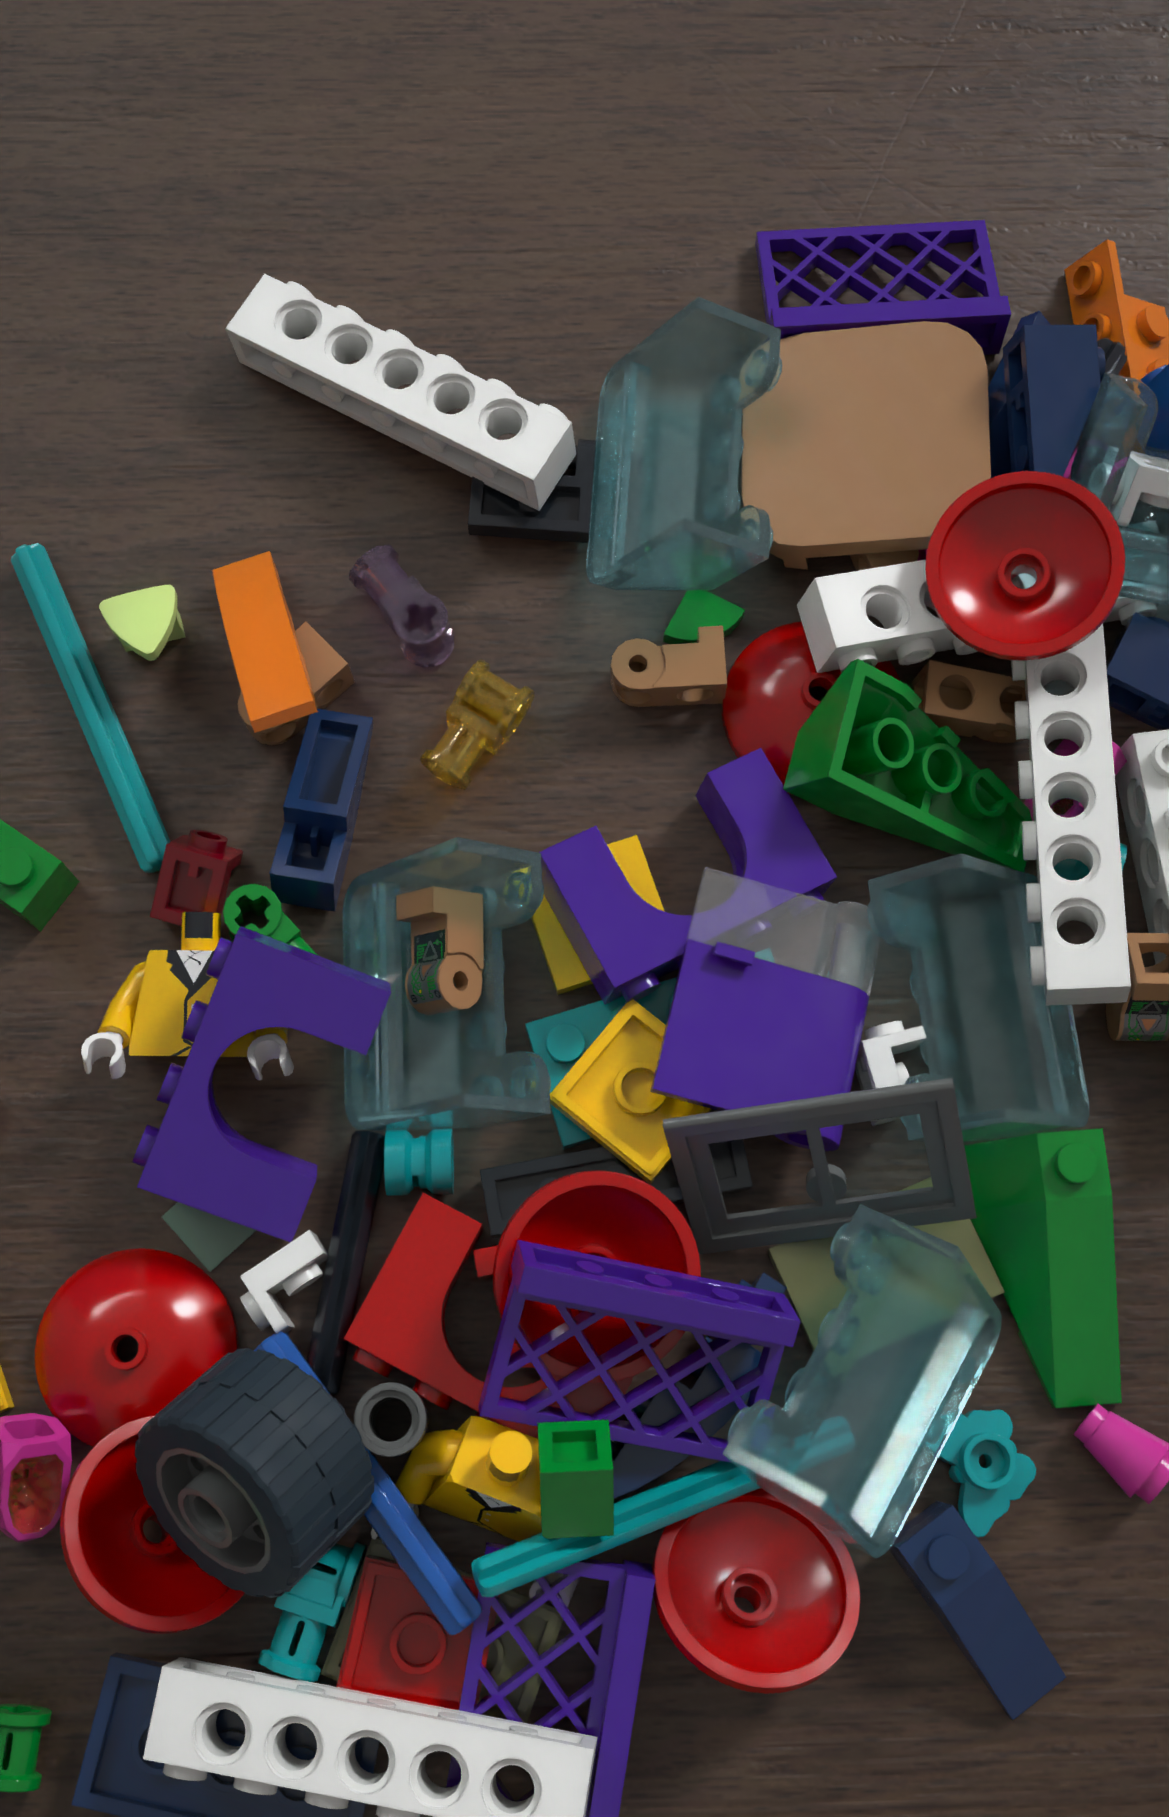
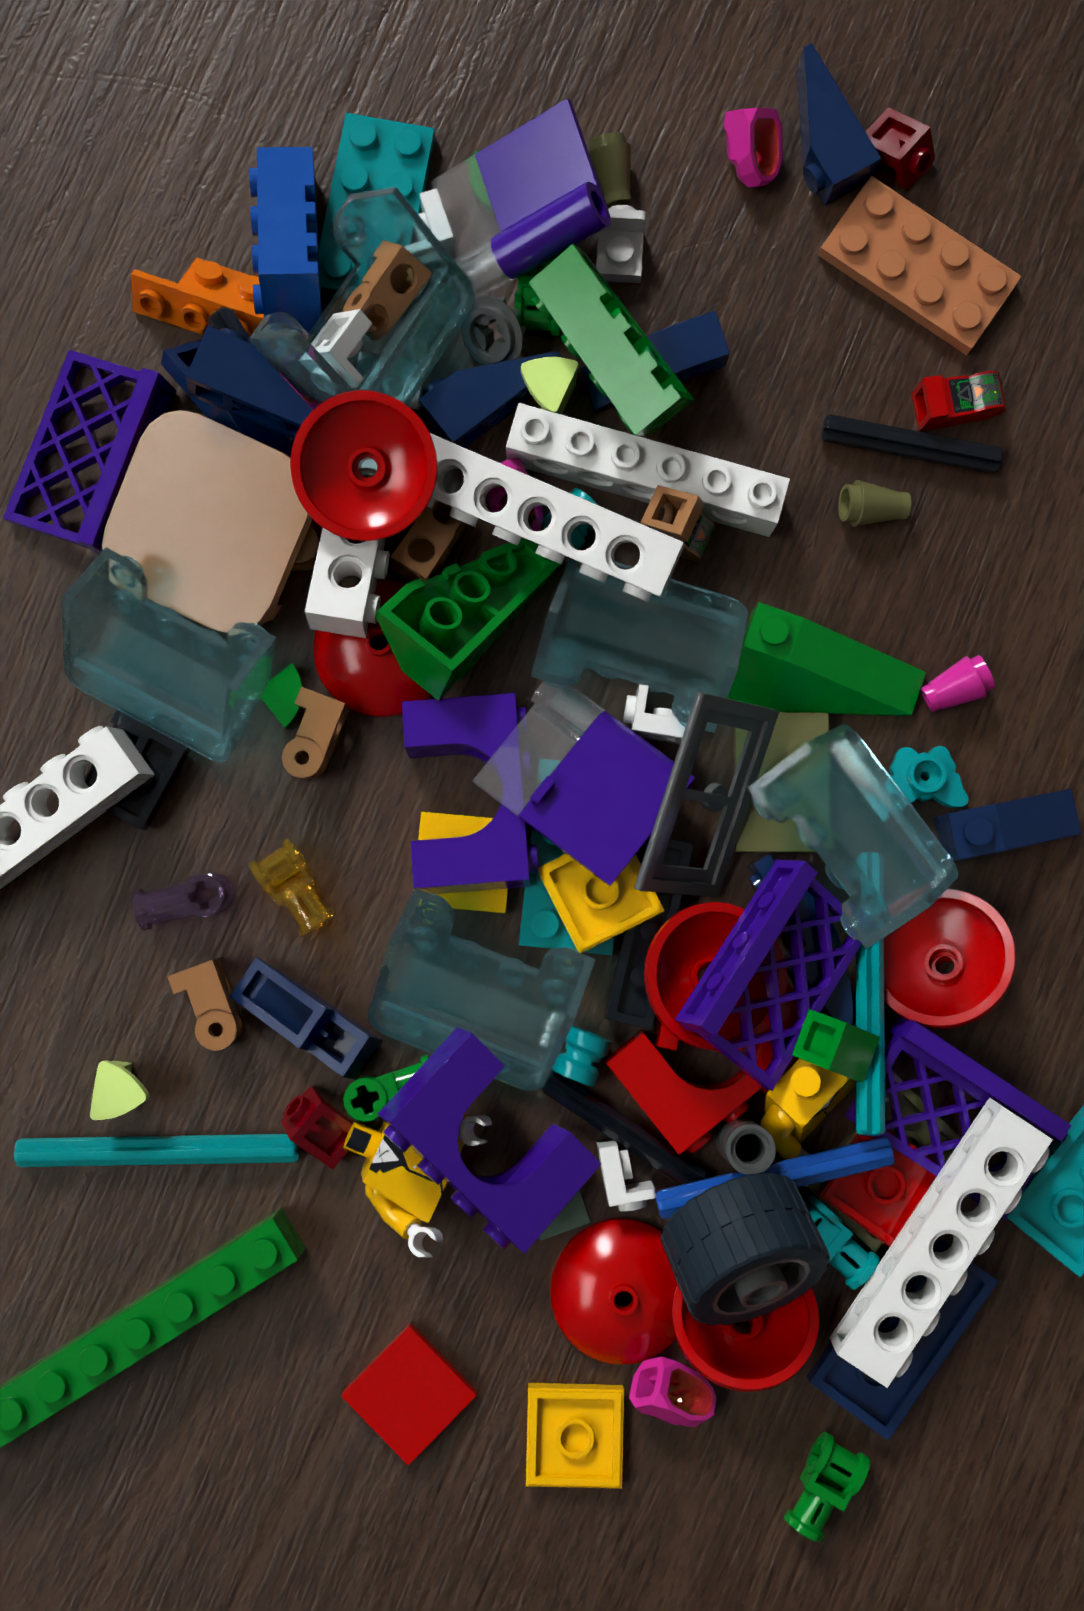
camera: 65 degrees left, 10 degrees up
orange slope [212,551,318,733] -> none
medium nougat leg [396,886,484,1016] -> none

